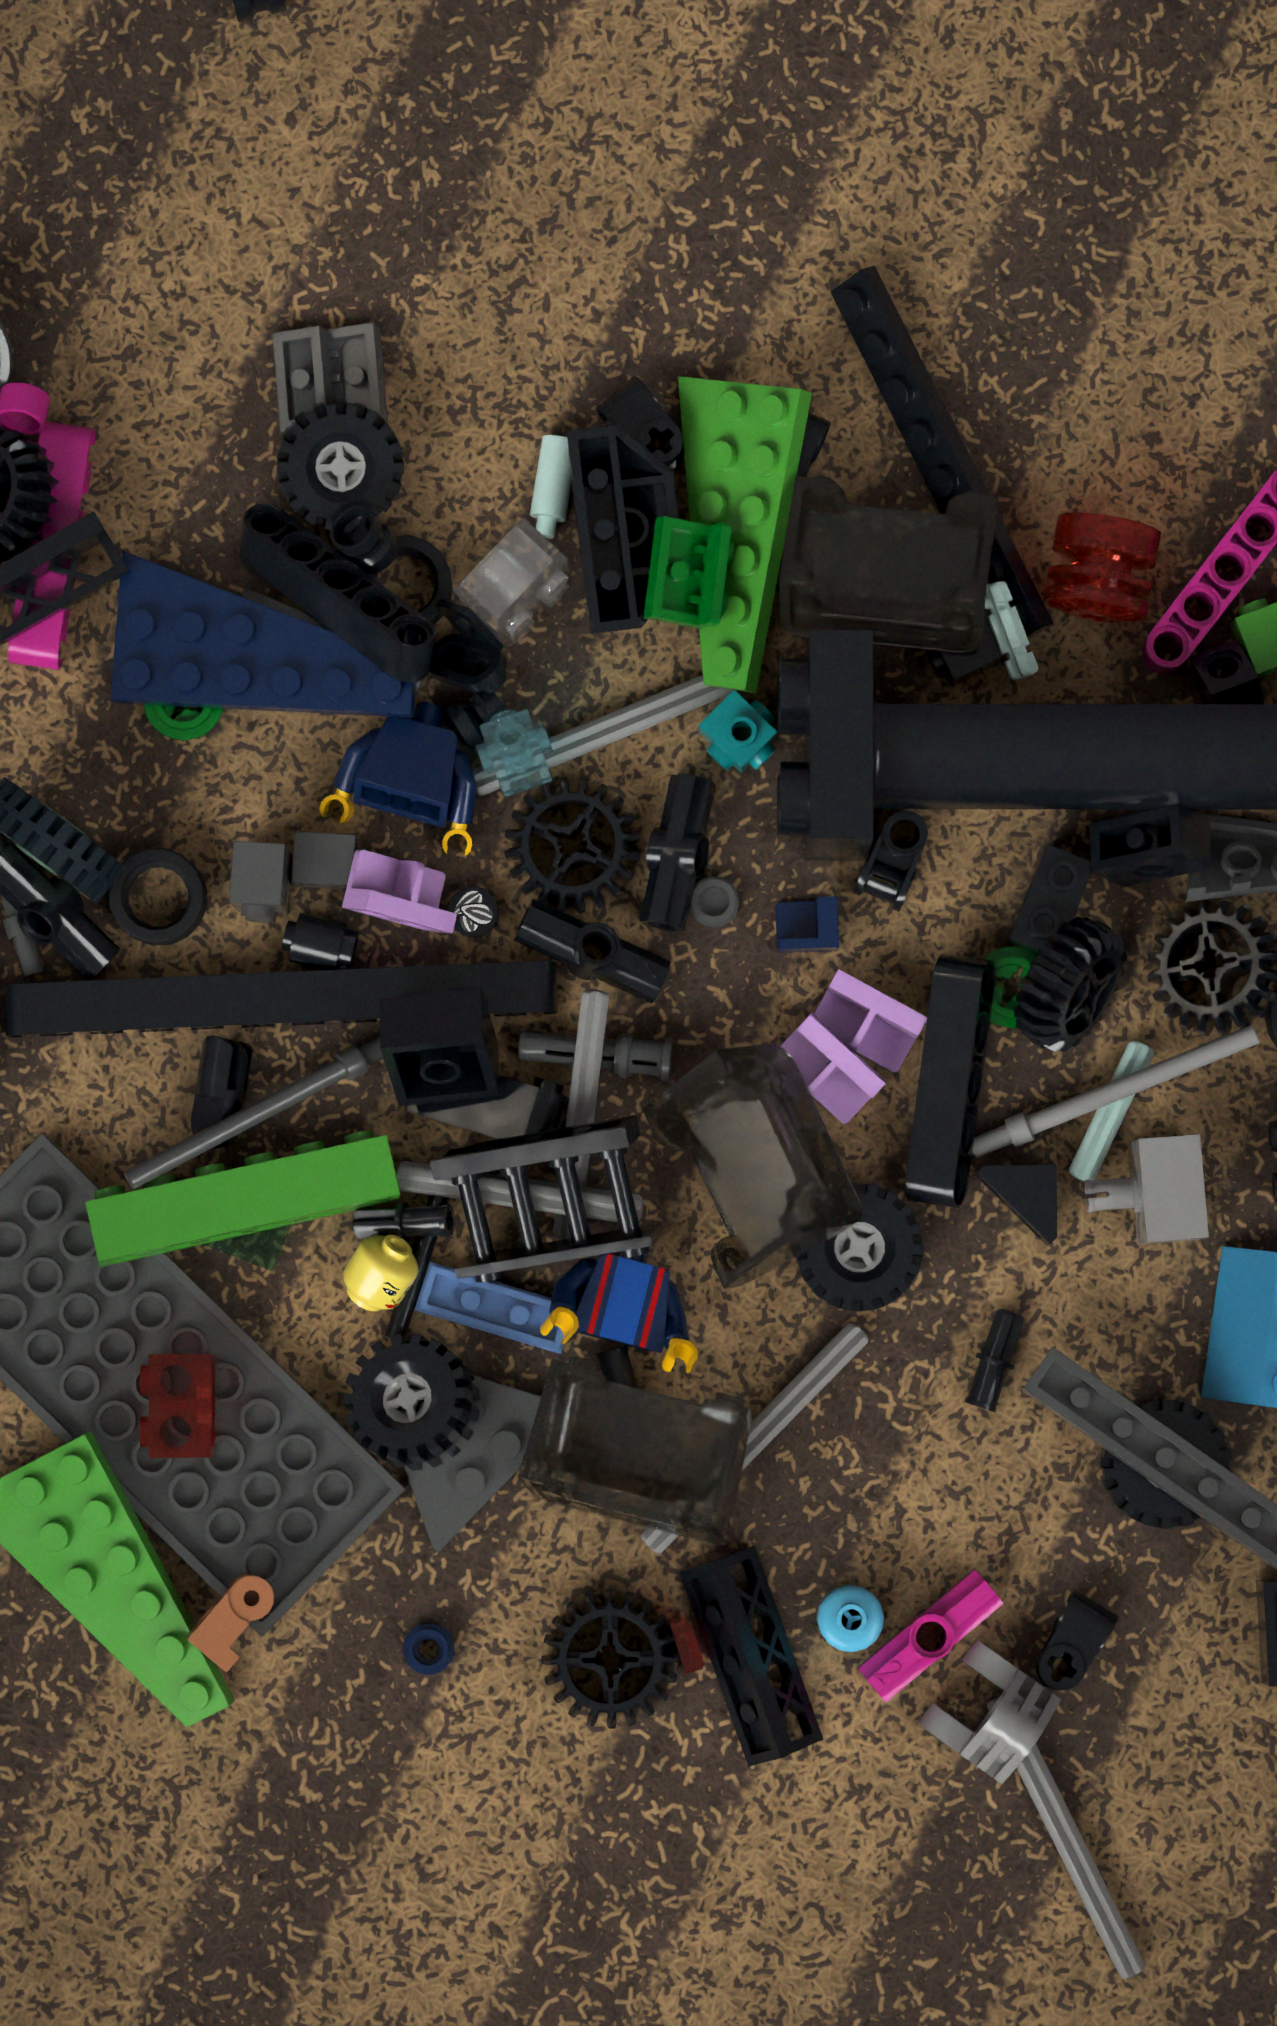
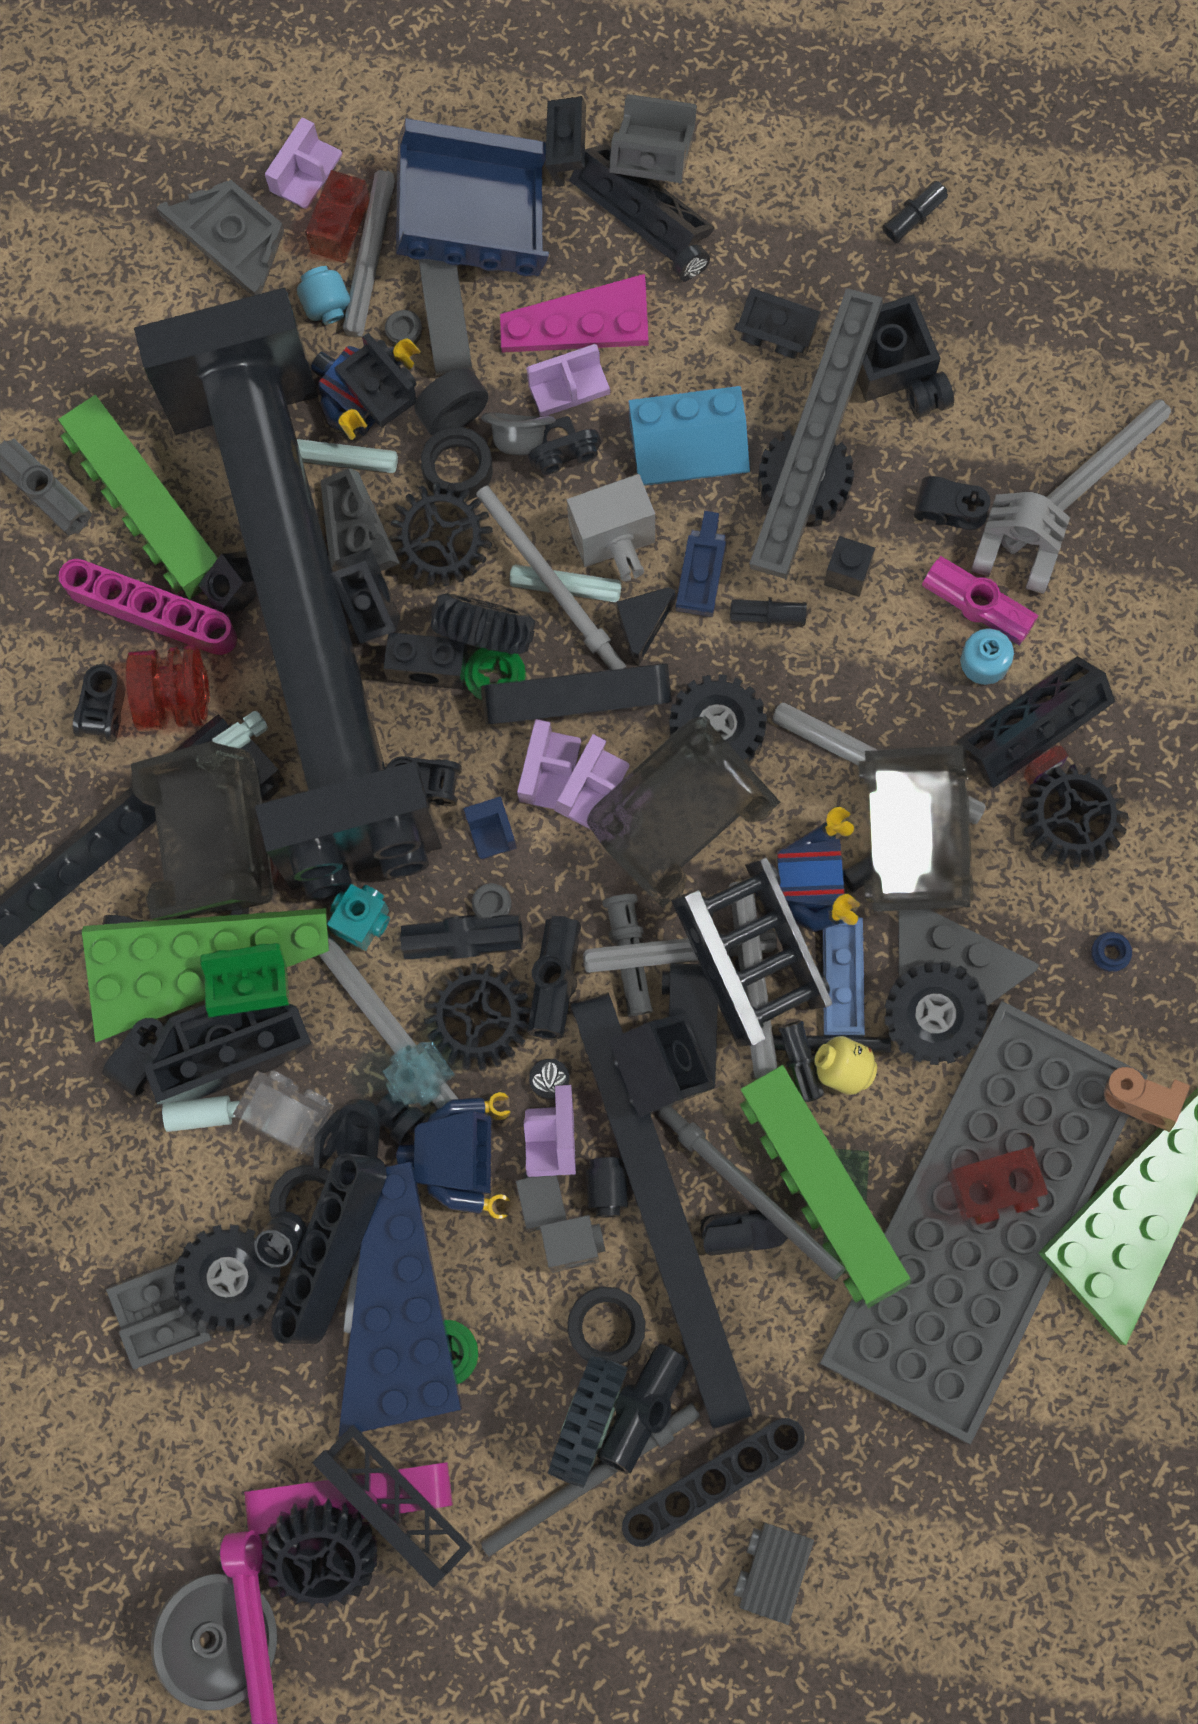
camera: 105 degrees left, 10 degrees down
none -> black piece [73,664,126,742]
none -> dark blue hinge [676,511,726,617]
none -> black brick [824,536,876,597]
none -> black wheel [905,371,954,419]

